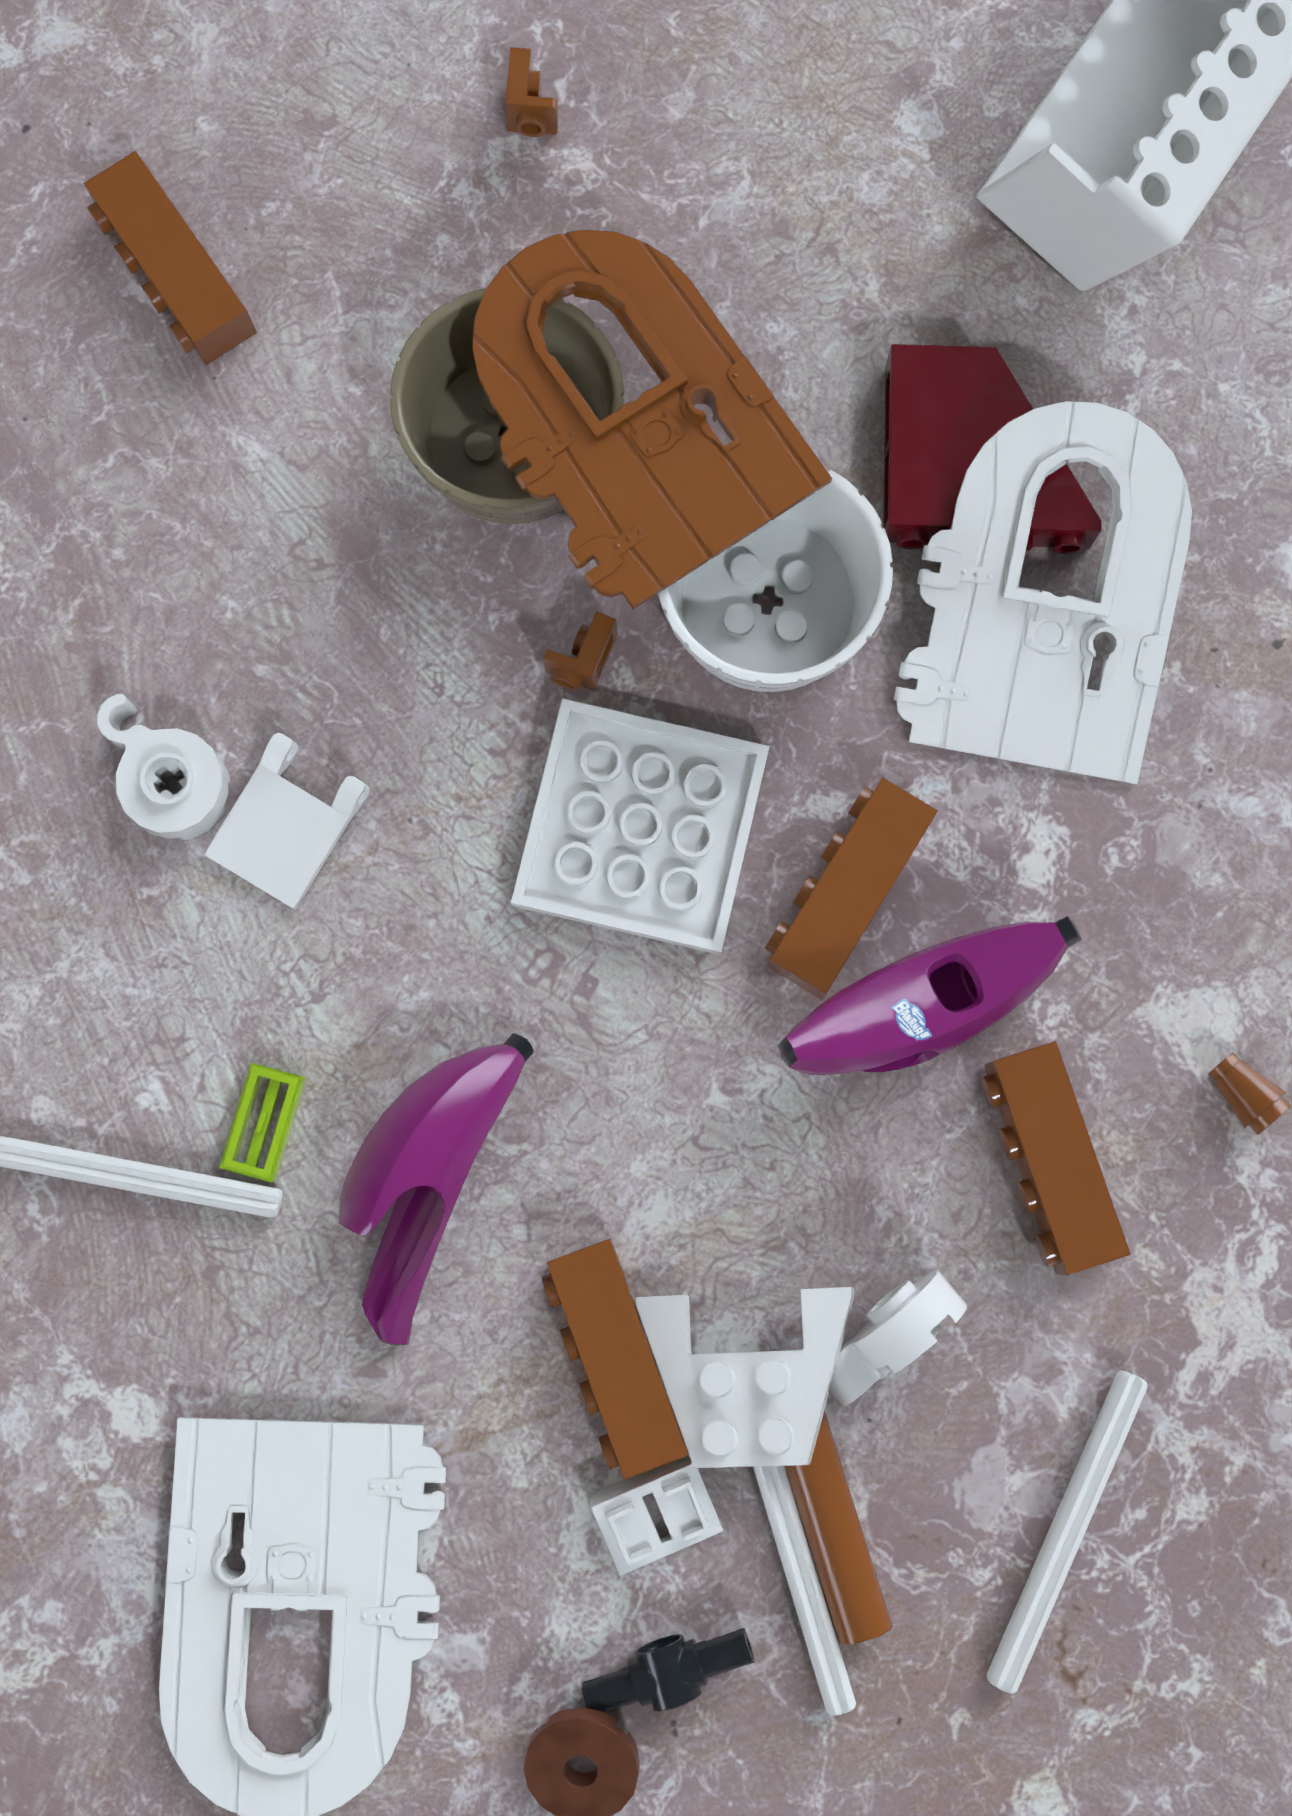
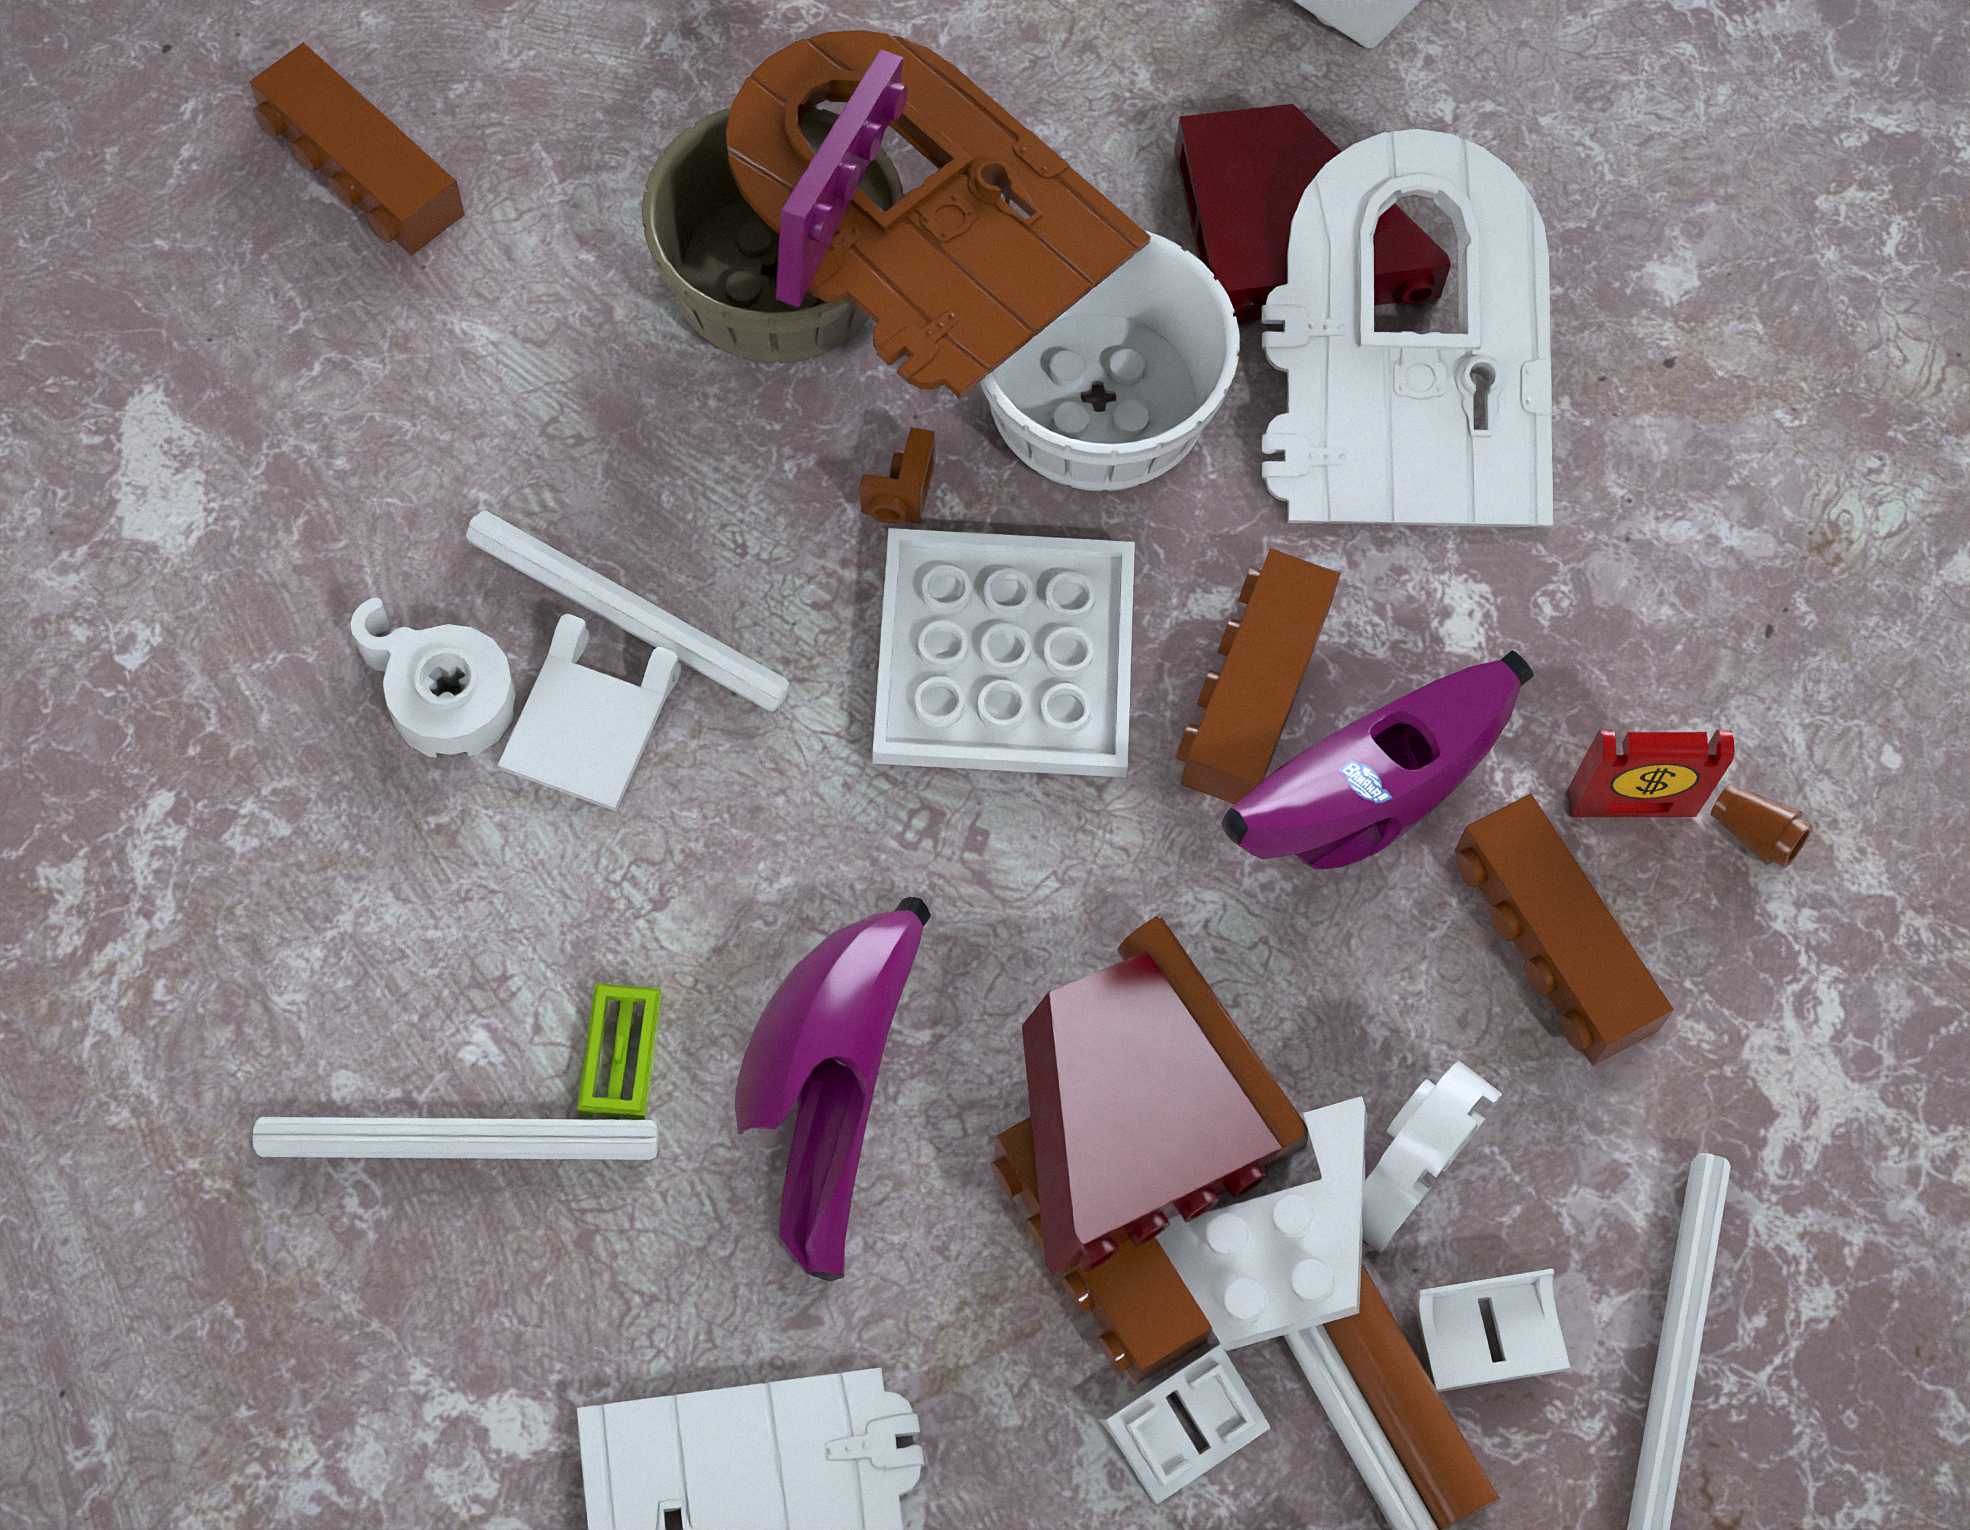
camera: 15 degrees left, 15 degrees down
none -> white axle [466,511,790,711]
none -> magenta wing [776,49,908,307]
none -> slope [1022,951,1282,1277]
none -> dark orange brick [1117,916,1308,1168]
none -> white piece [1412,1269,1570,1392]
none -> red container [1568,730,1735,818]

